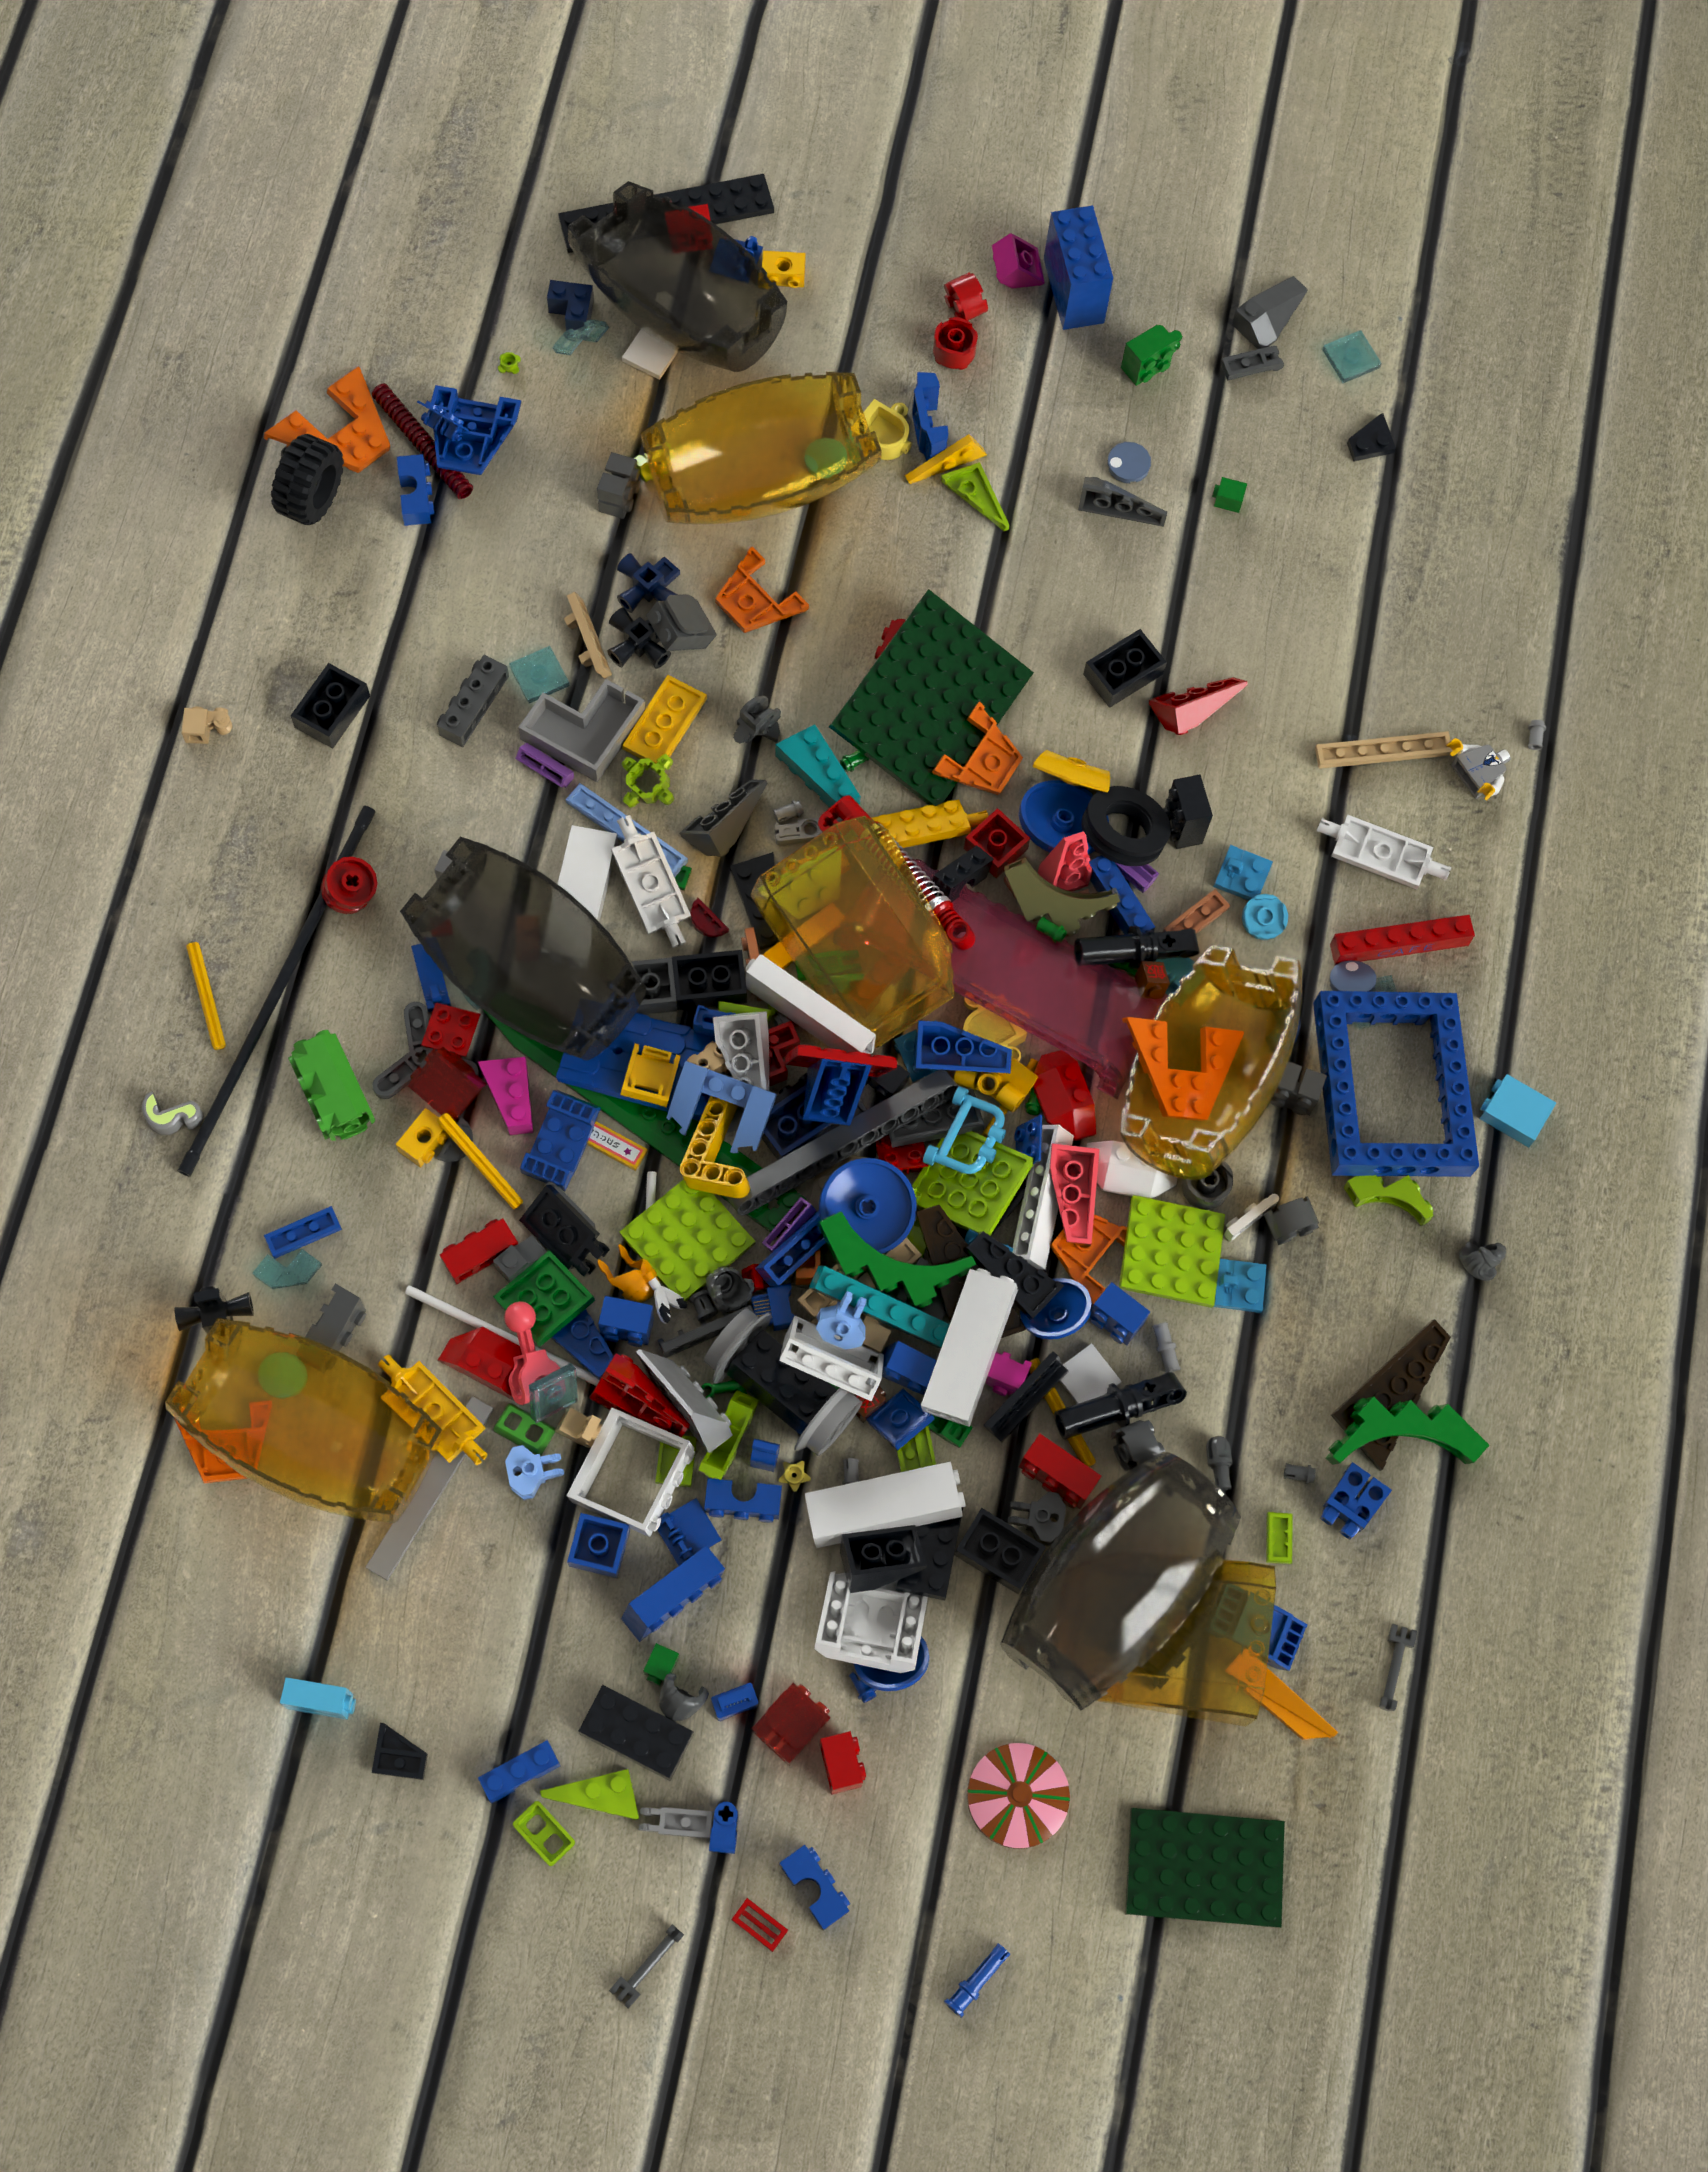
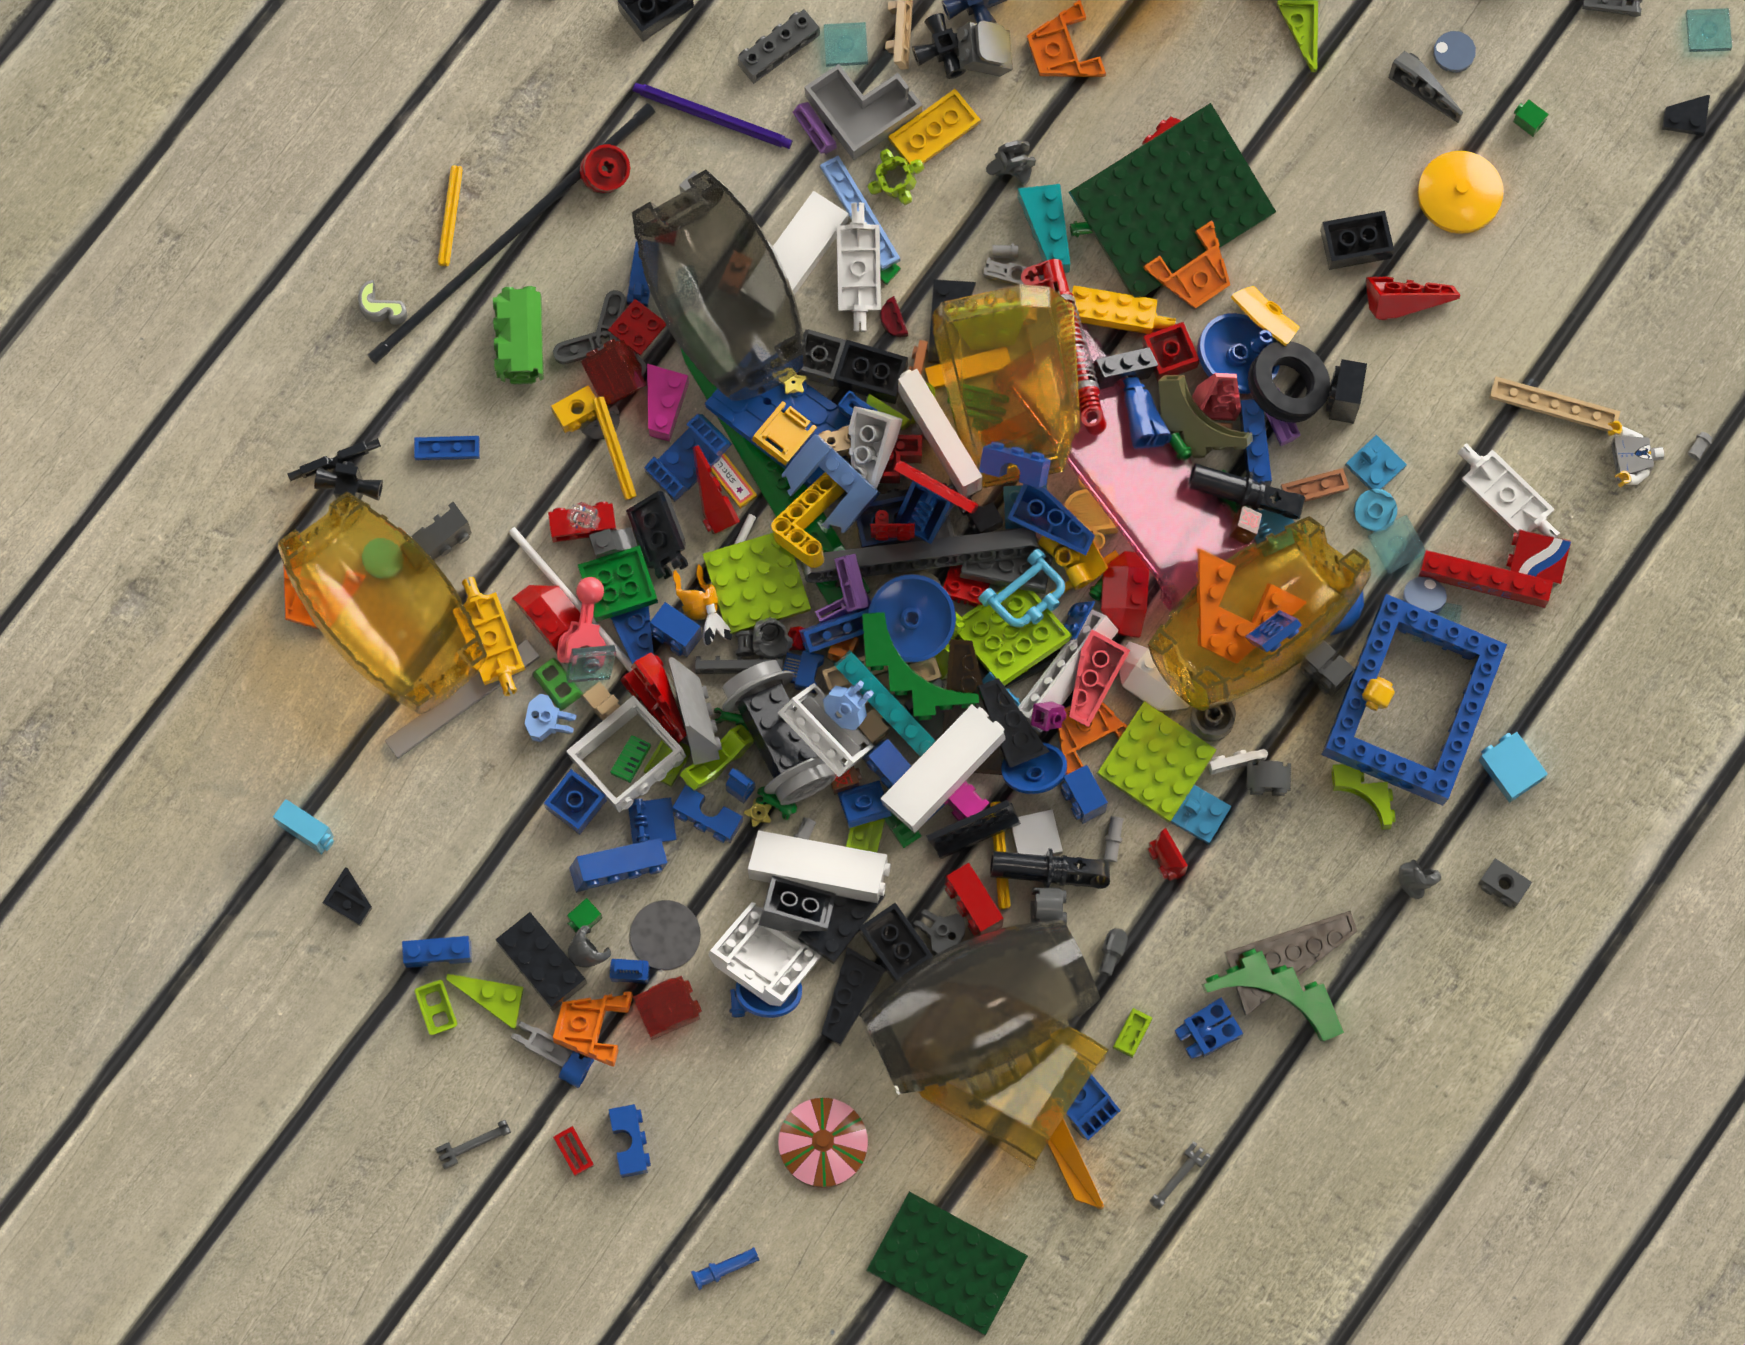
camera: 30 degrees right, 5 degrees up
clear light blue tile [252,1249,322,1289] -> none
dark grey wedge [680,780,768,857] -> none
red brick [819,1731,866,1795] -> none
dark grey pin [1284,1463,1316,1484] -> none
none -> black piece [287,438,381,482]
none -> orange wing [553,991,632,1067]
none -> clear head [567,502,601,533]
none -> green tile [610,735,652,783]
none -> flat silver sticker [630,900,701,970]
none -> dark purple piece [633,83,793,149]
none -> red wedge [693,445,740,534]
none -> green piece [756,786,797,820]
none -> light yellow plate [779,369,807,394]
none -> black wing [821,947,886,1046]
none -> medium lavender piece [834,554,869,612]
none -> red hinge [871,510,915,541]
none -> blue arch [979,442,1051,488]
none -> magenta brick [1031,702,1066,731]
none -> blue piece [1123,377,1172,448]
none -> red slope [1147,828,1188,881]
none -> blue hinge [1245,610,1302,652]
none -> blue pin [1251,330,1273,353]
none -> yellow head [1362,677,1395,711]
none -> clear light blue tile [1368,515,1426,574]
none -> yellow dish [1418,151,1503,234]
none -> dark grey brick [1478,858,1532,908]
none -> panel [1506,529,1571,584]

